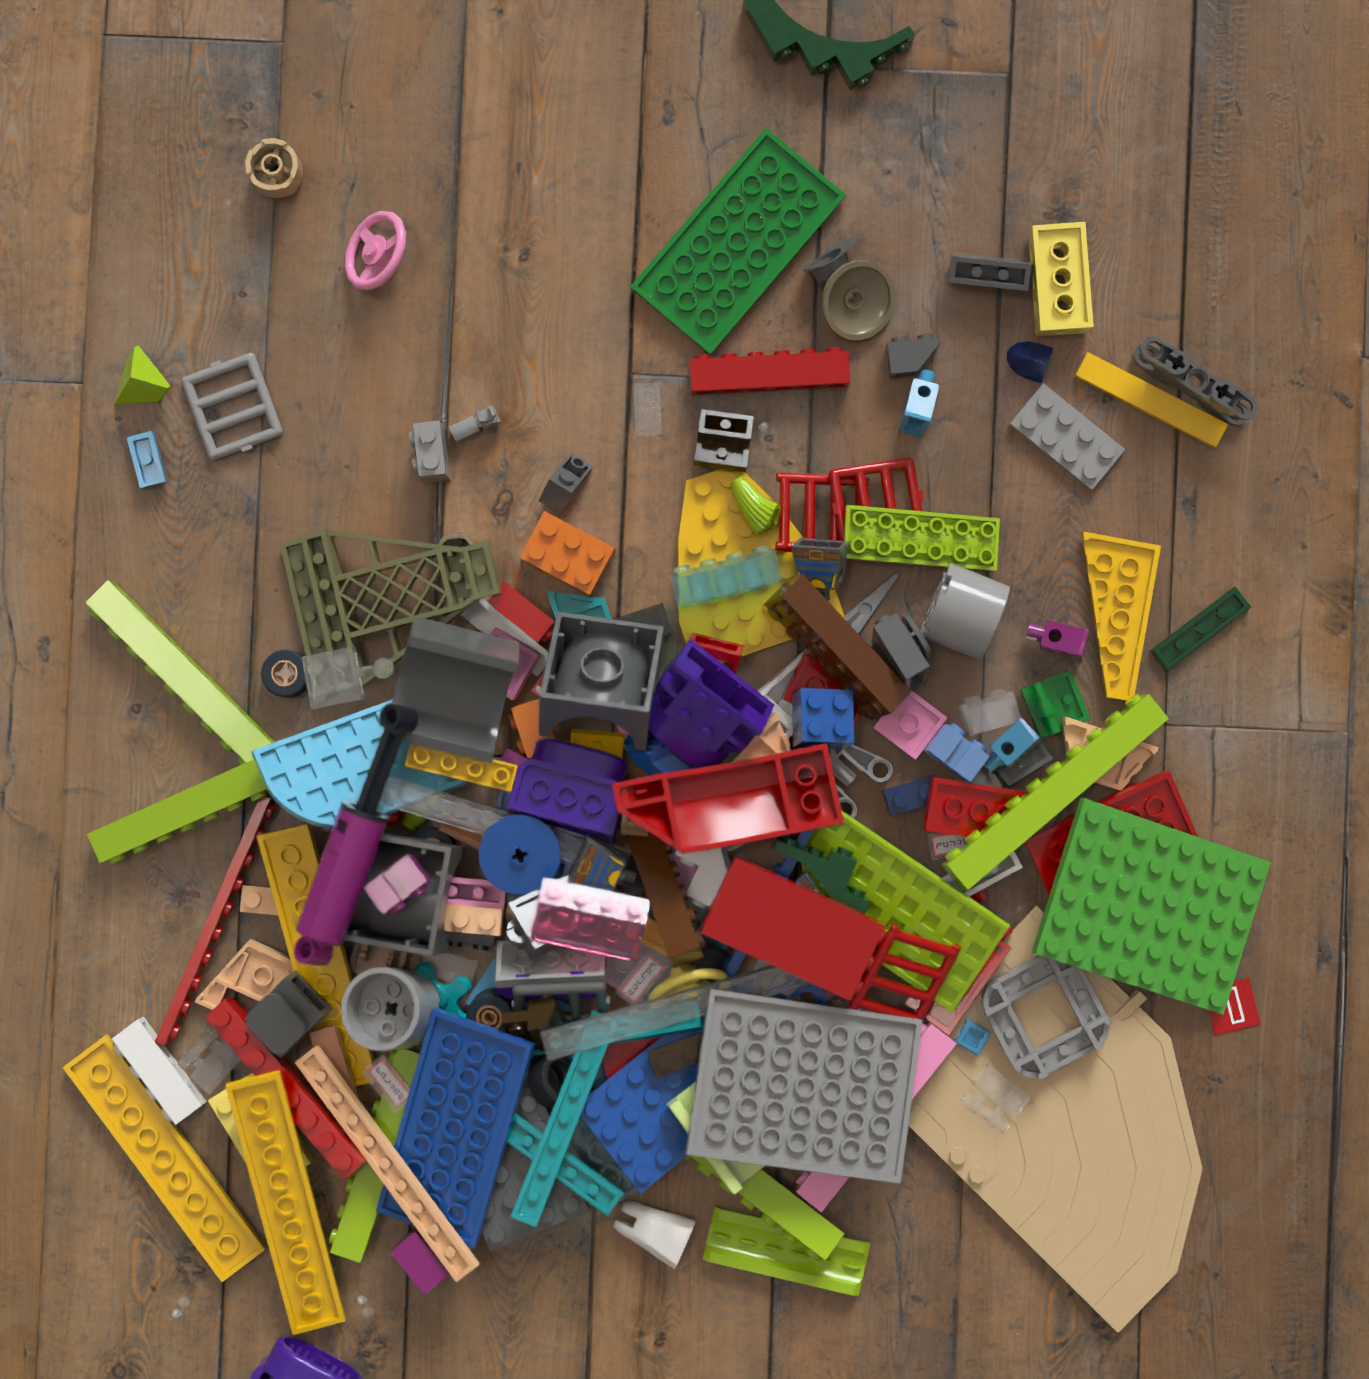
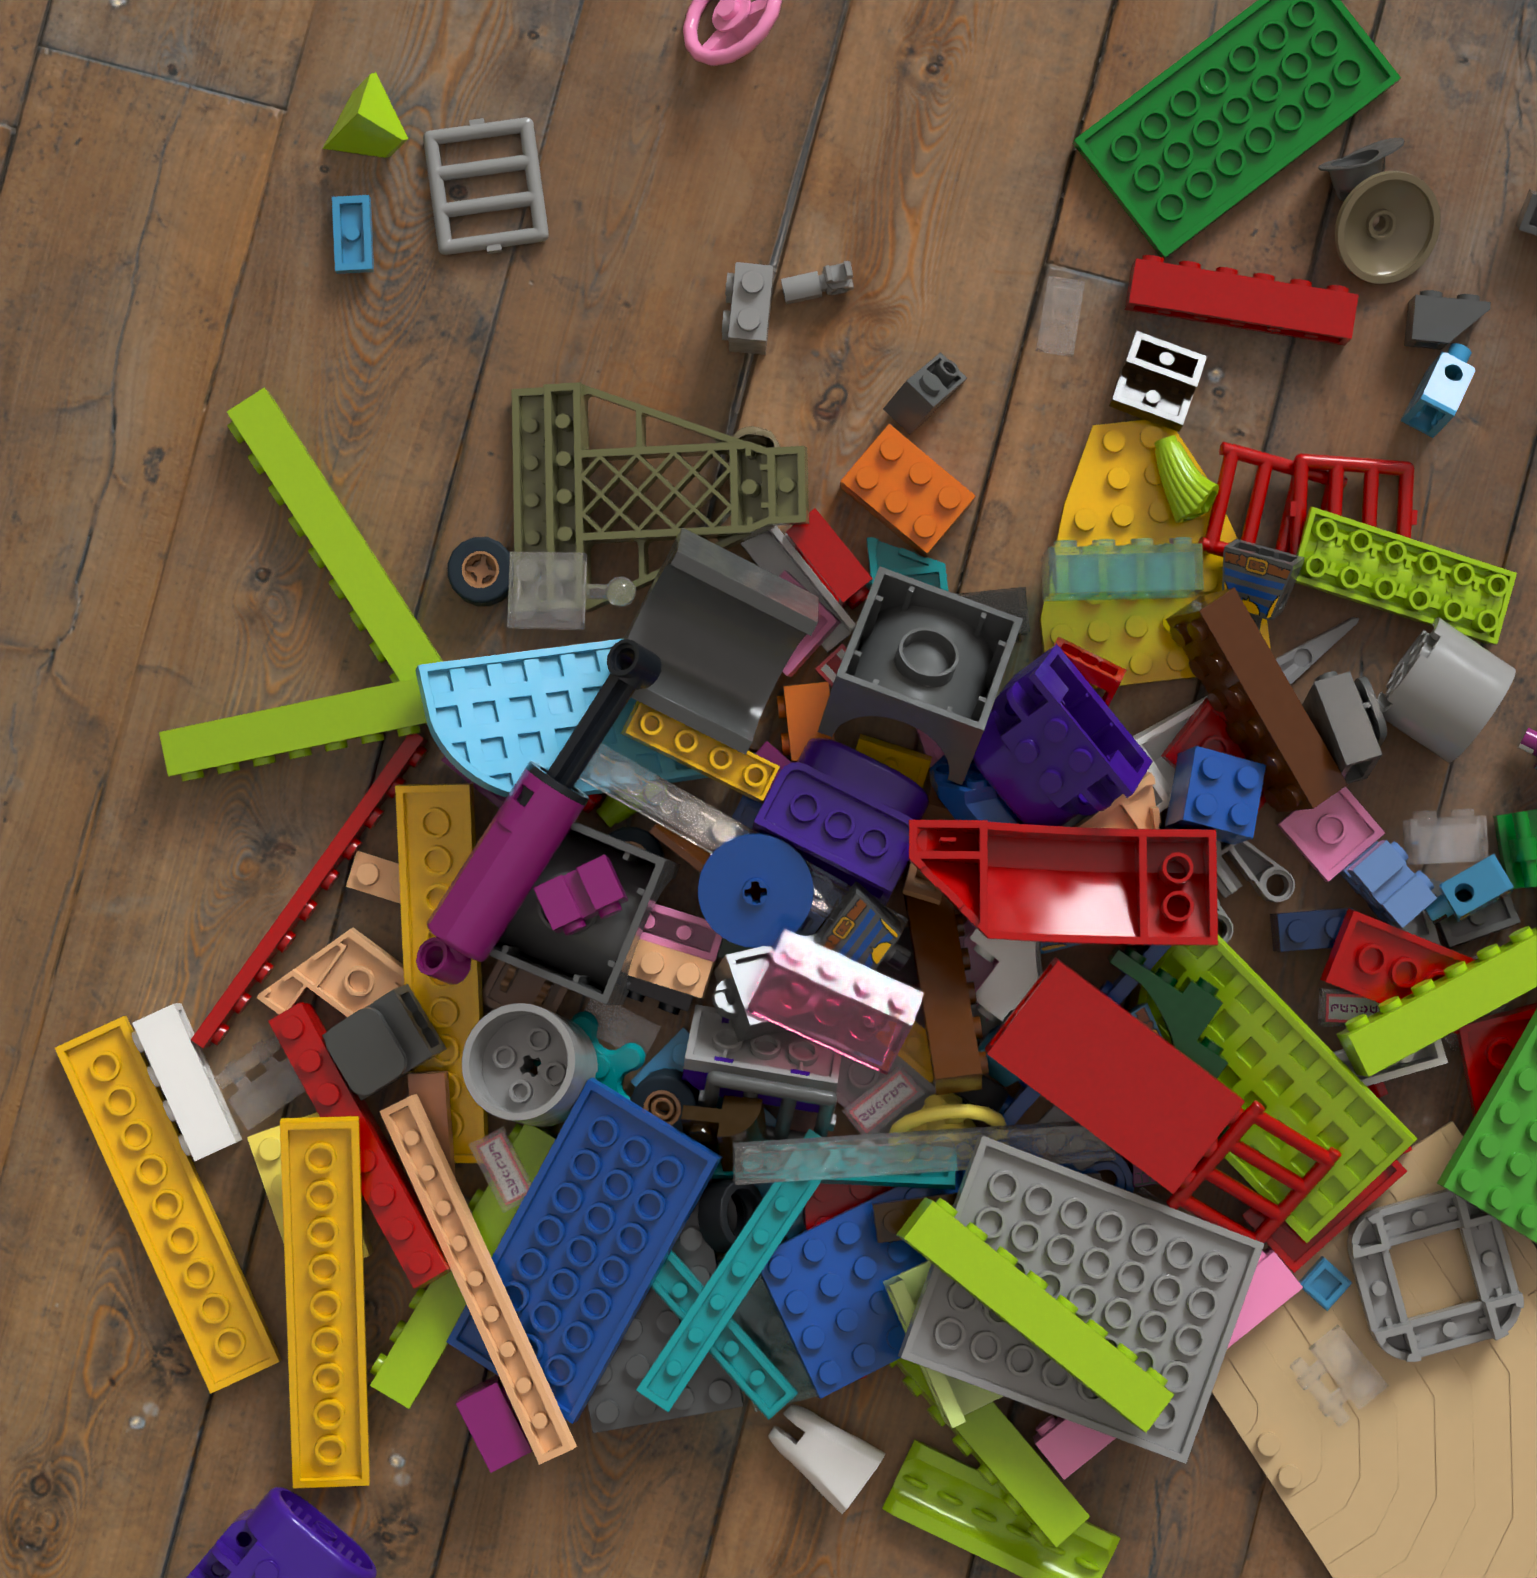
camera: 10 degrees right, 0 degrees up
none -> lime brick [896,1198,1174,1433]

